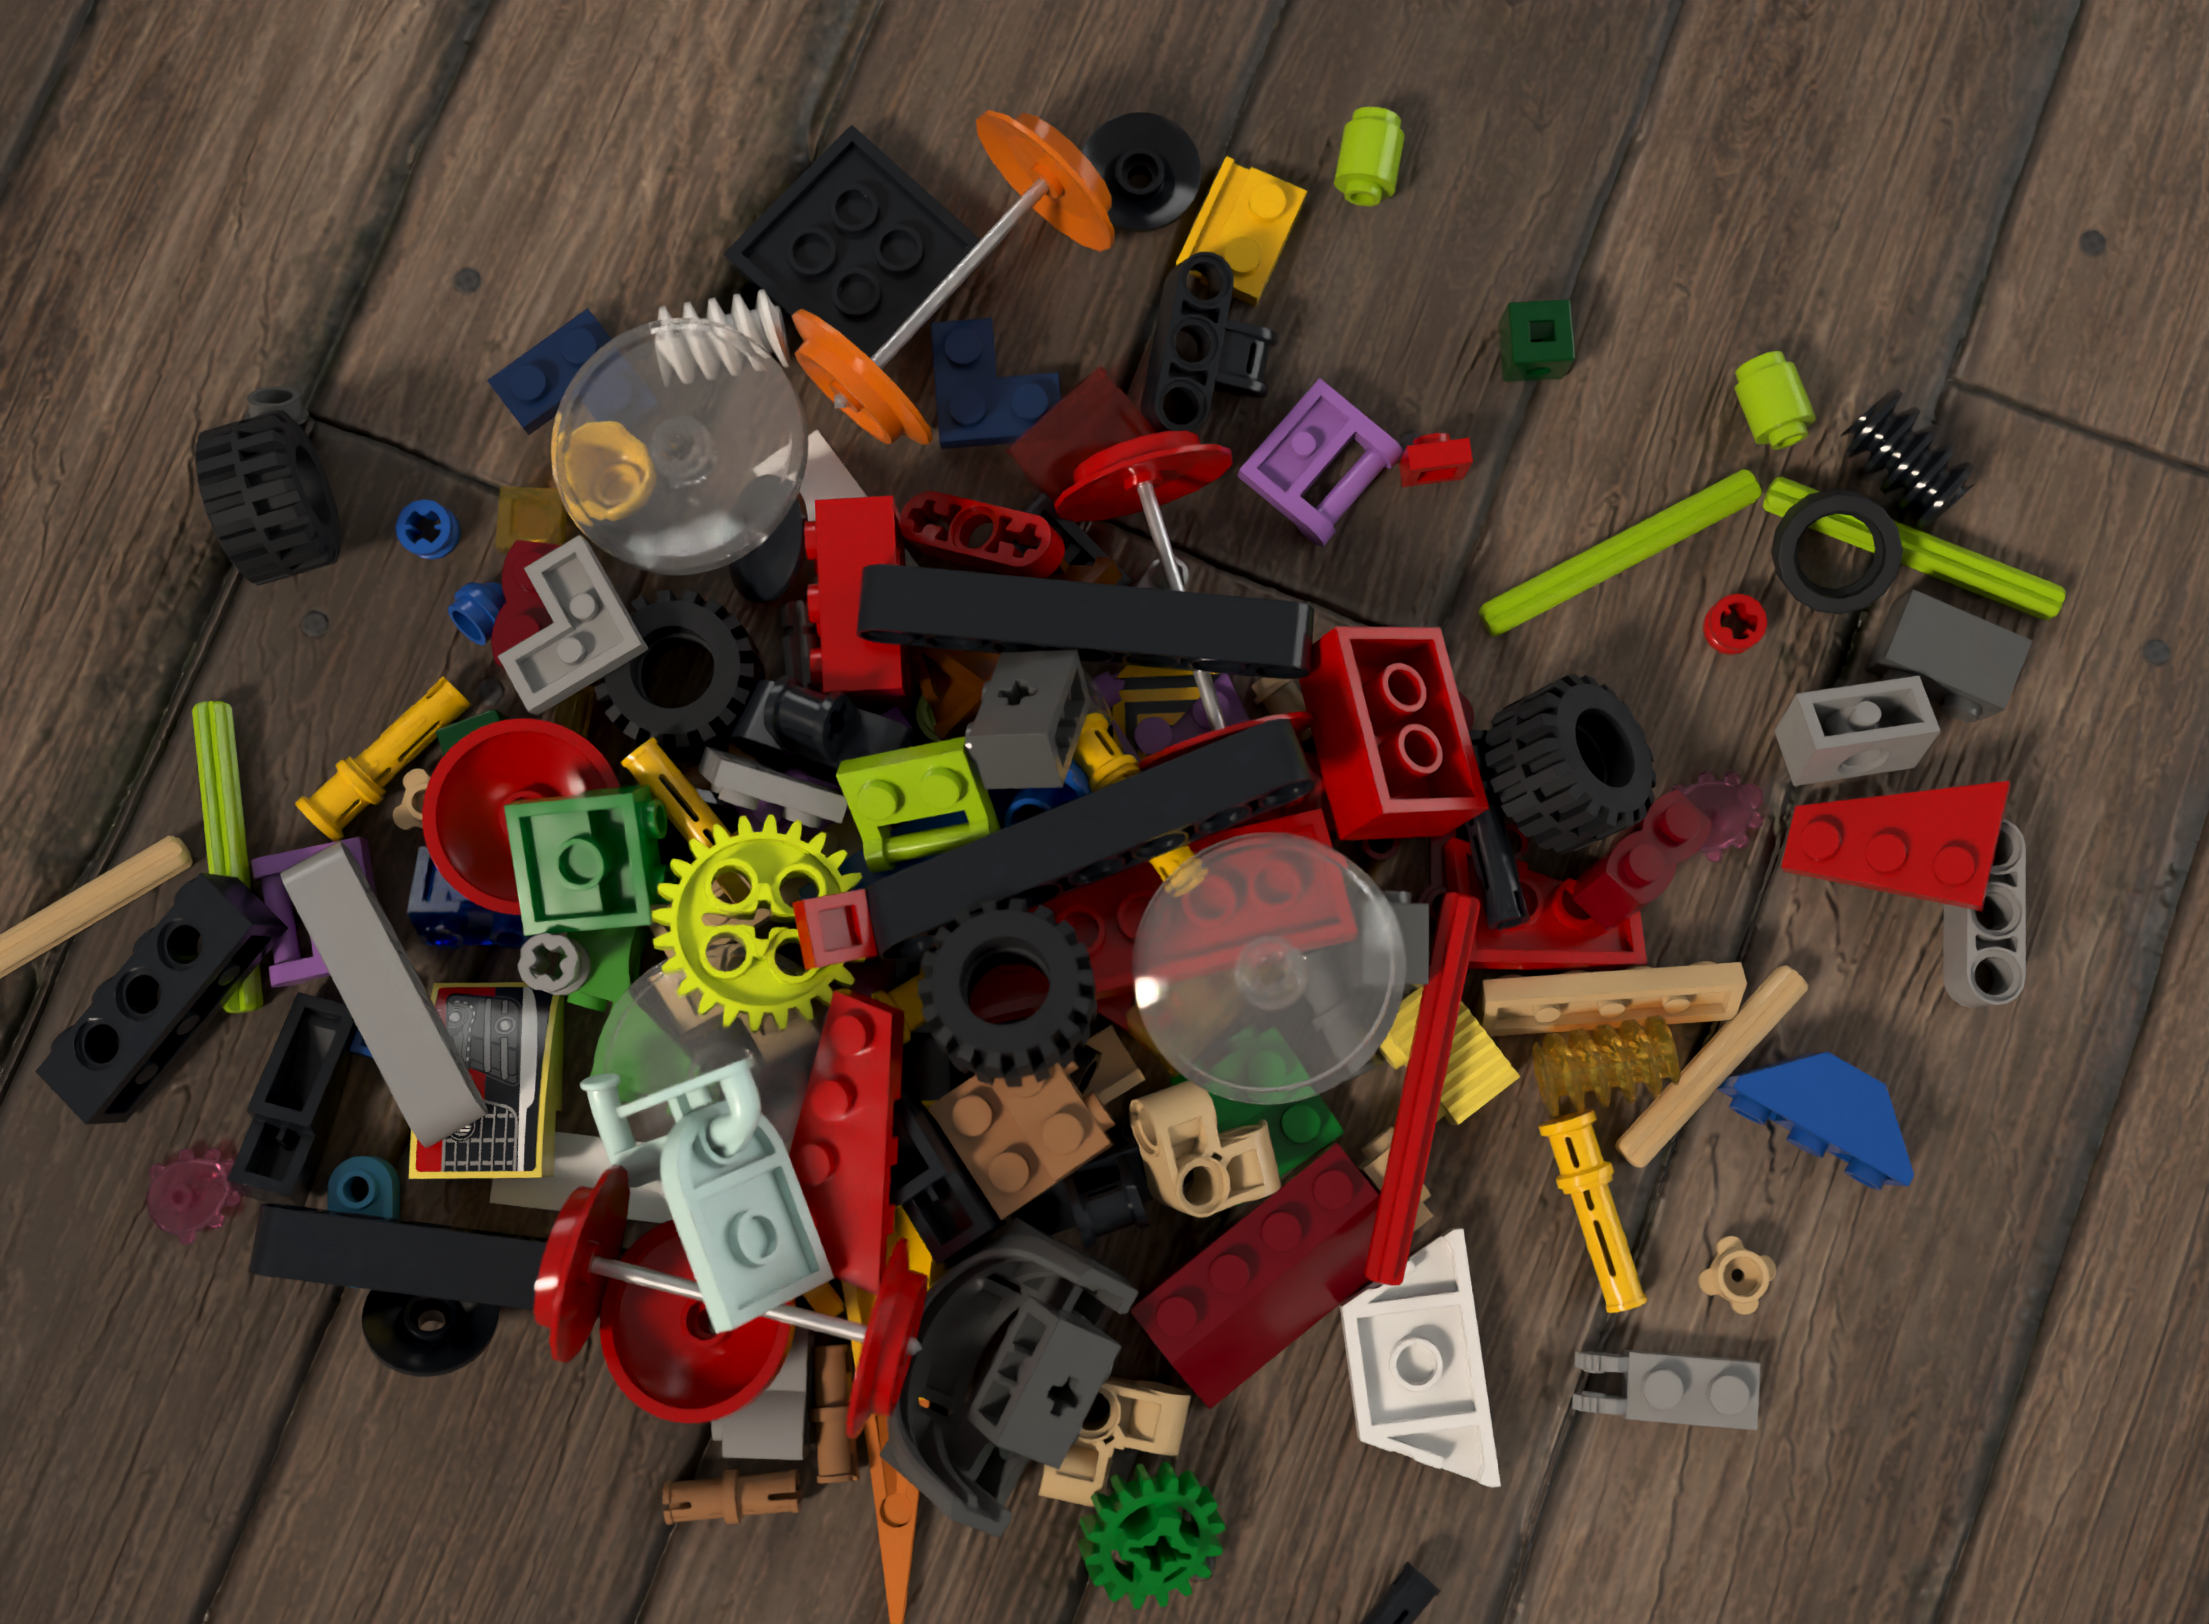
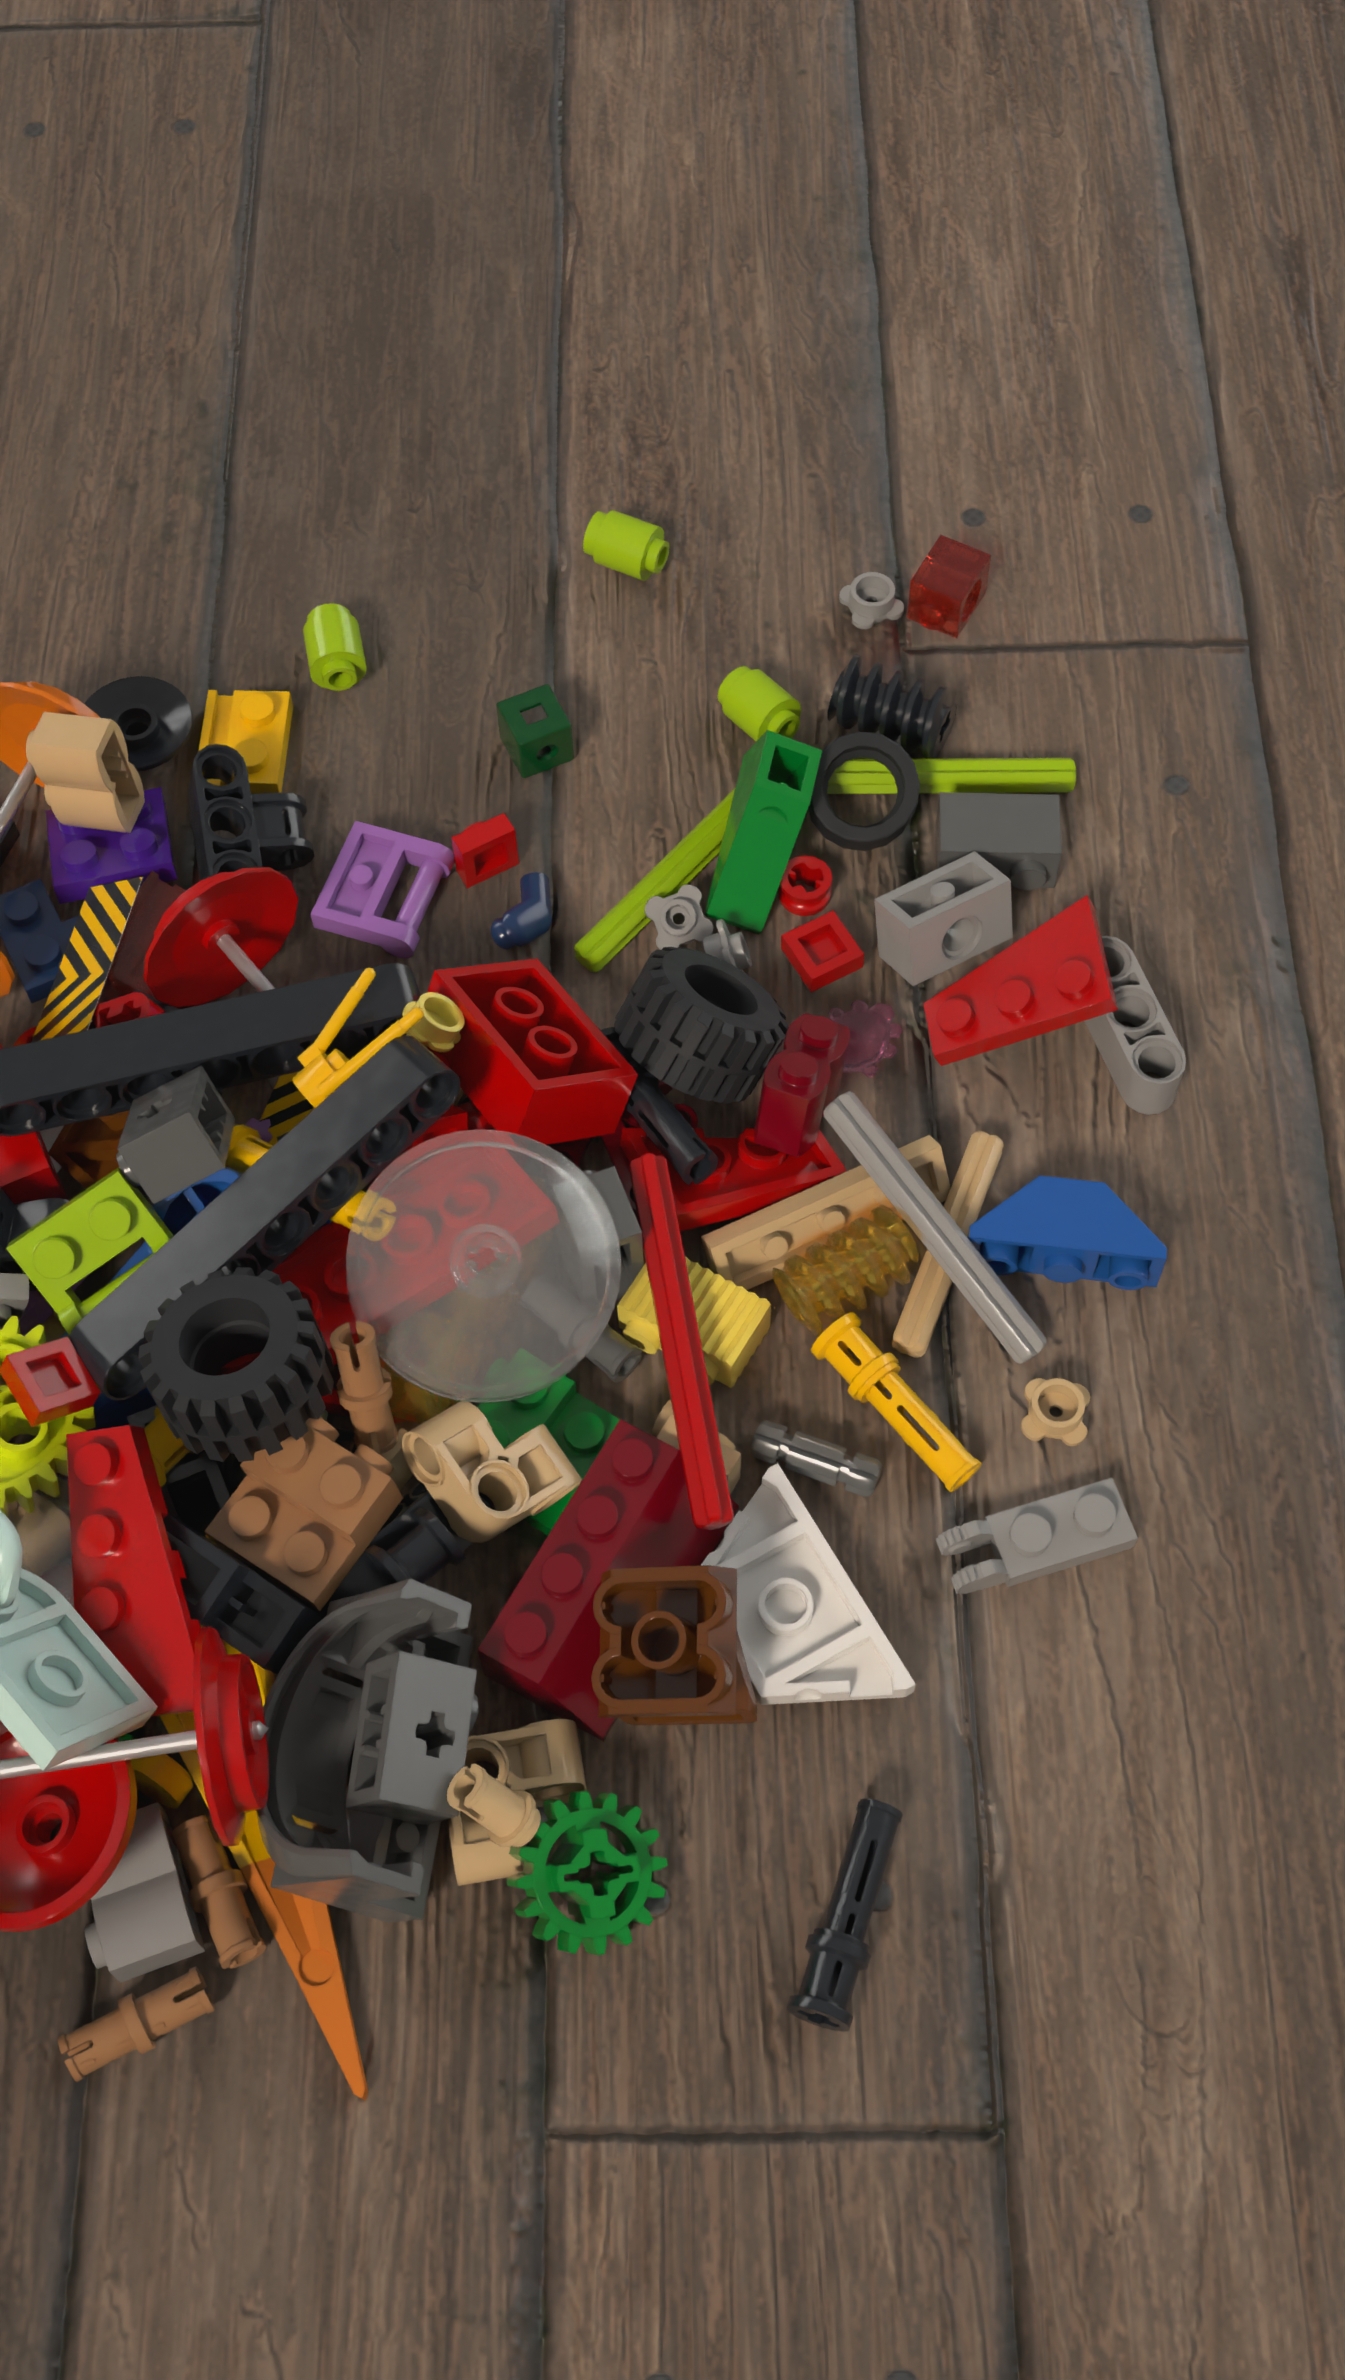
camera: 20 degrees left, 20 degrees down
none -> tan brick [26,712,145,833]
none -> sticker [32,877,143,1042]
none -> dark purple plate [45,787,178,904]
none -> yellow plant [292,968,424,1108]
none -> medium nougat pin [330,1321,399,1454]
none -> light yellow plate [402,992,465,1052]
none -> tan pin [447,1763,541,1847]
none -> dark blue arm [491,872,552,950]
none -> lime brick [583,510,669,581]
none -> reddish brown piece [591,1565,757,1725]
none -> light grey plate [645,884,713,950]
none -> light grey plate [703,919,752,971]
none -> green slope [704,730,822,935]
none -> dark grey axle [751,1420,881,1497]
none -> red plate [781,910,864,993]
none -> light grey axle [823,1091,1047,1364]
none -> light grey plate [839,572,904,629]
none -> clear red brick [907,535,991,639]

